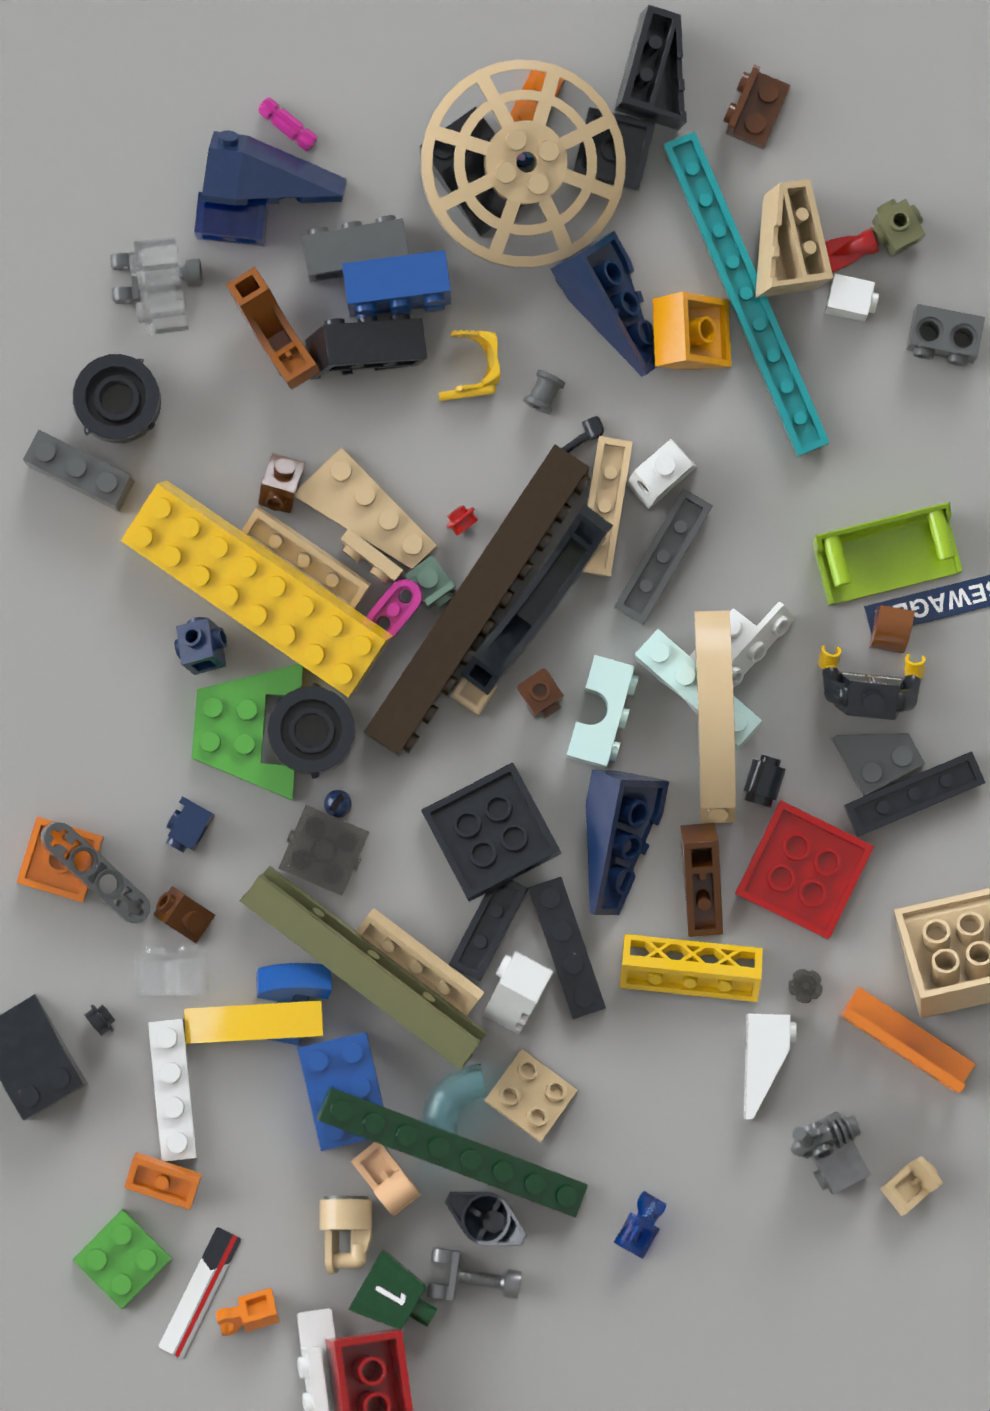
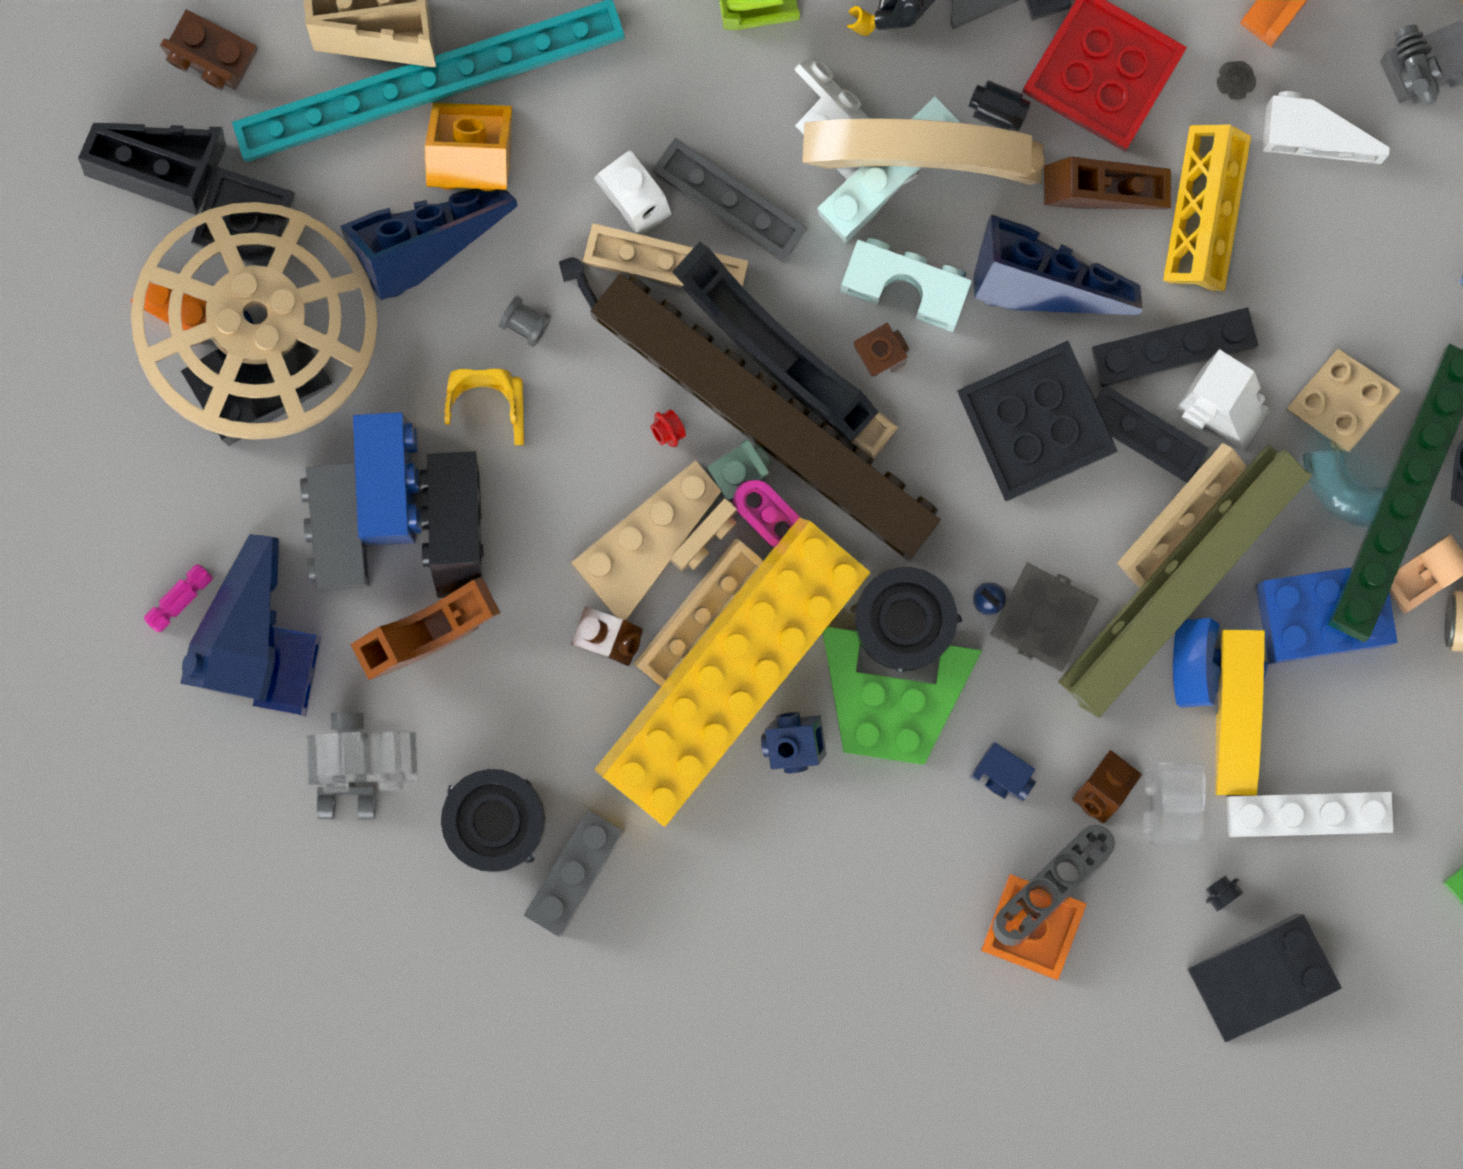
camera: 85 degrees left, 0 degrees up
orange plate [124,1152,202,1210] -> none

